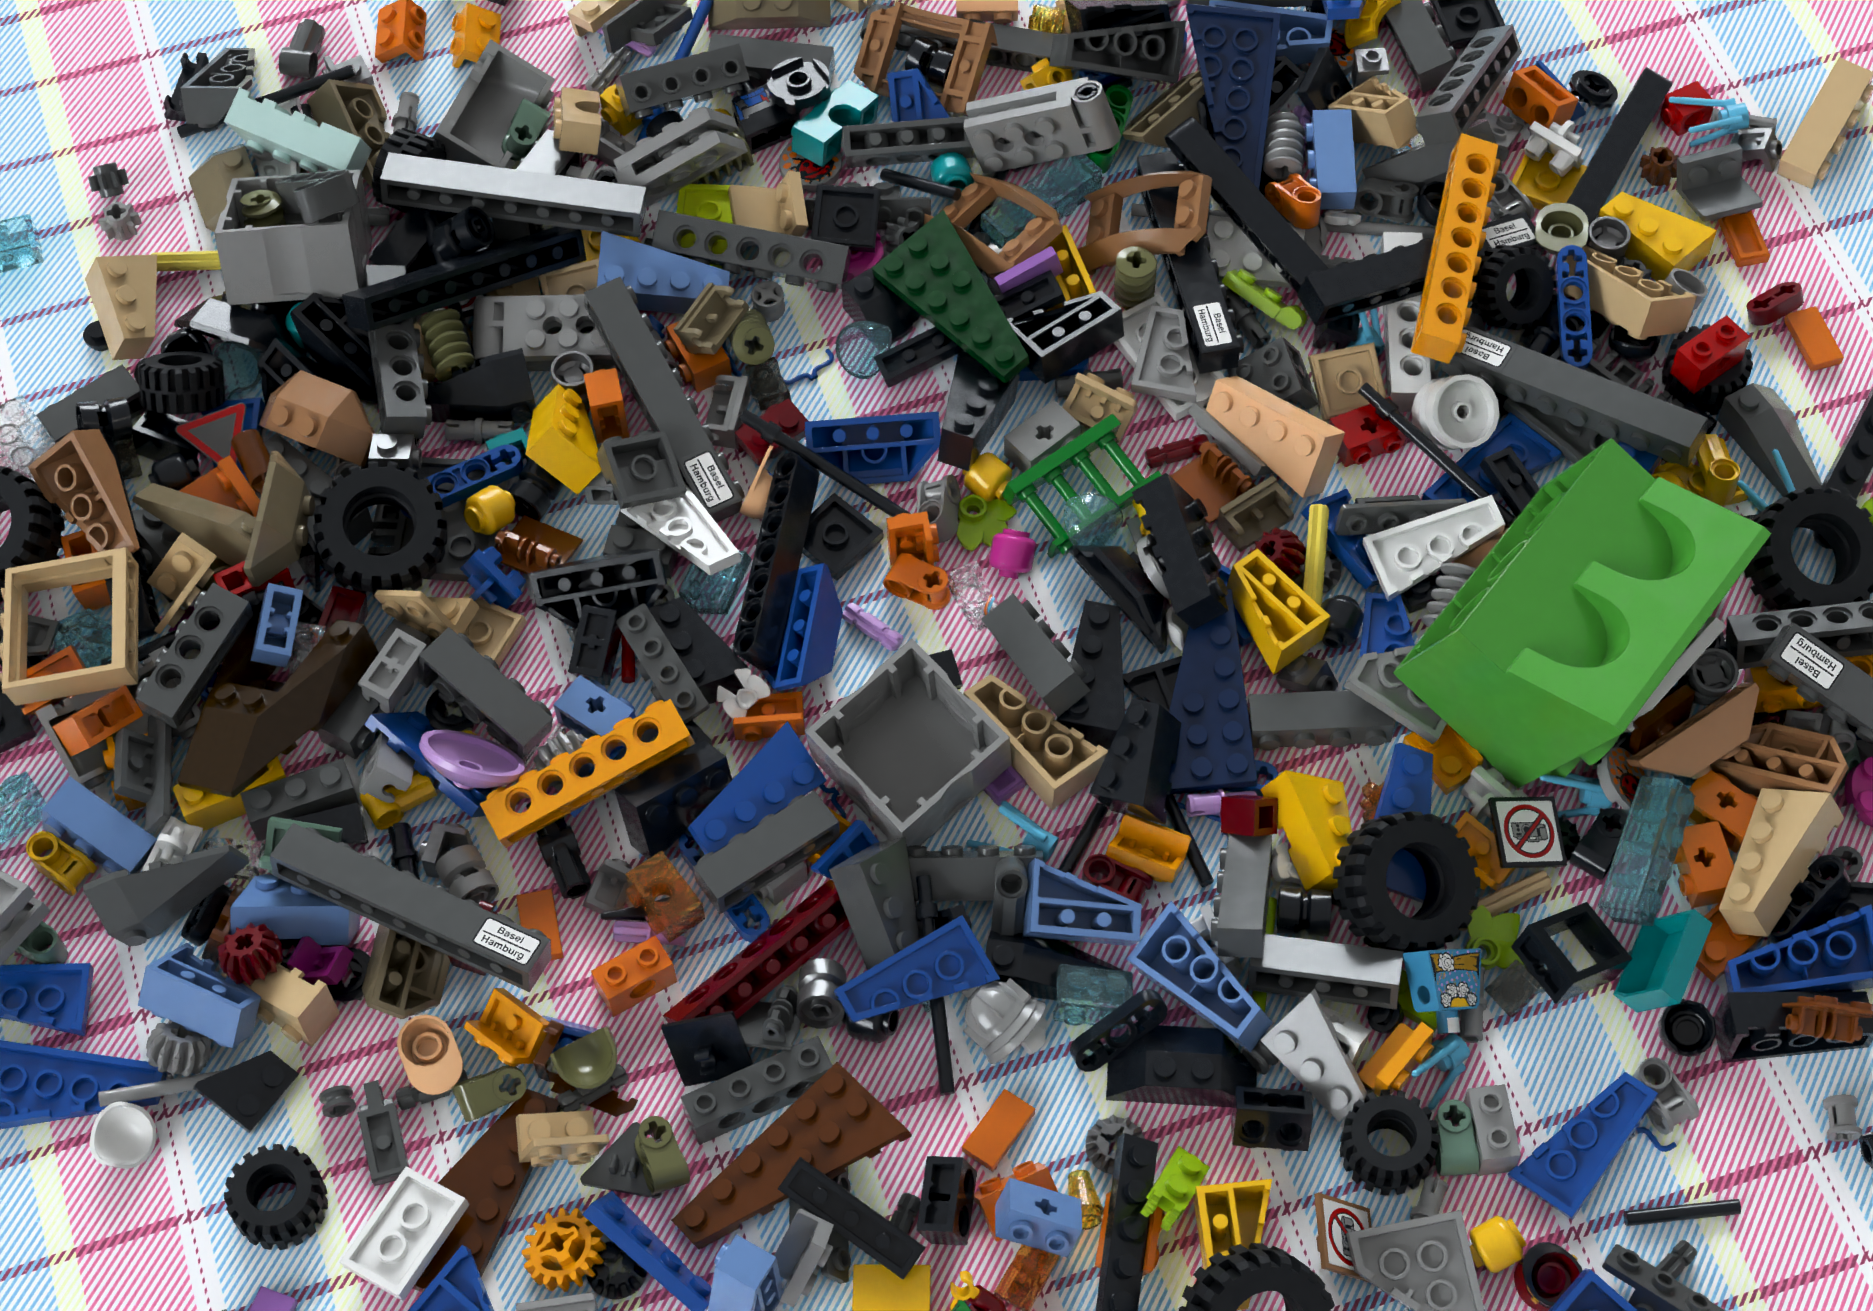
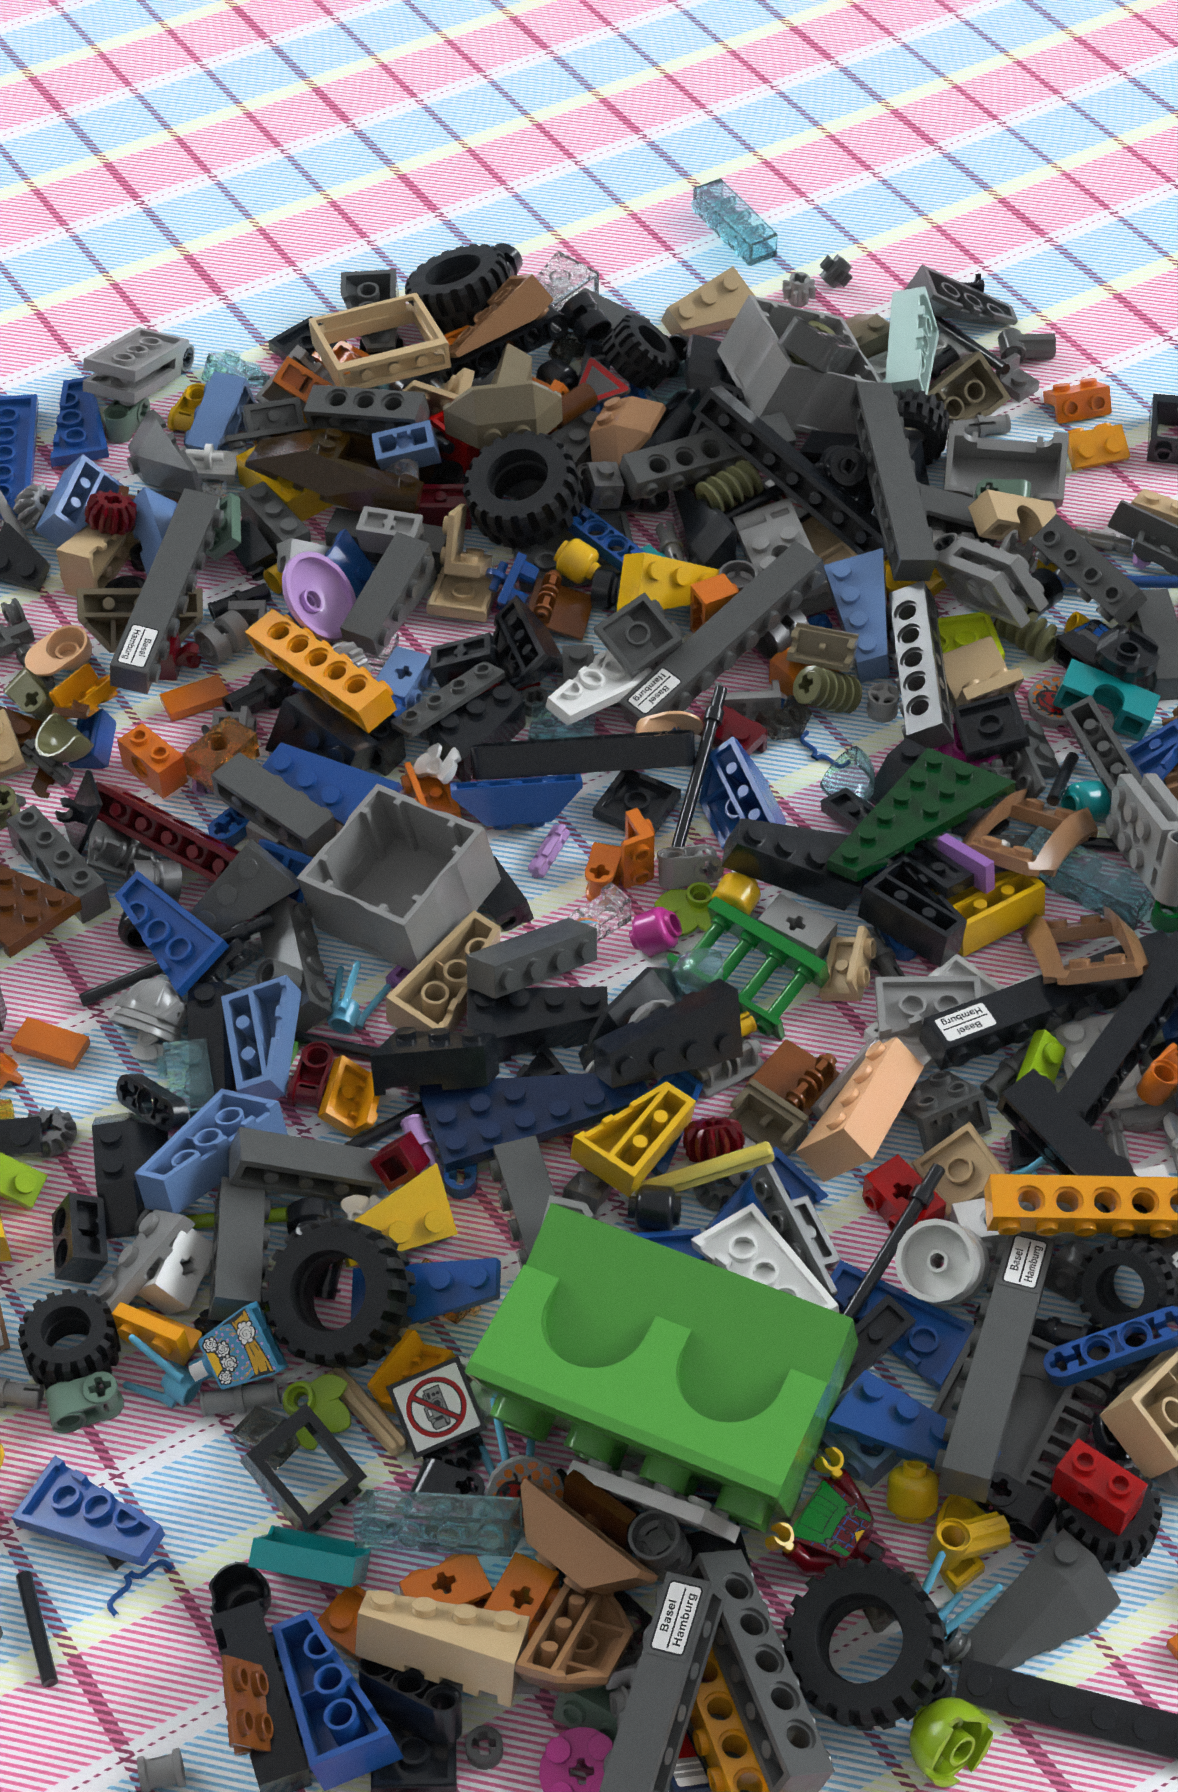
camera: 75 degrees right, 10 degrees down
magenta bracket [287,936,354,985] -> none
olive piece [1114,246,1157,311] -> none
dark red axle [1145,434,1209,468] -> none
light grey brick [1463,1084,1521,1176] -> none
light grey piece [1633,1057,1699,1135] -> none

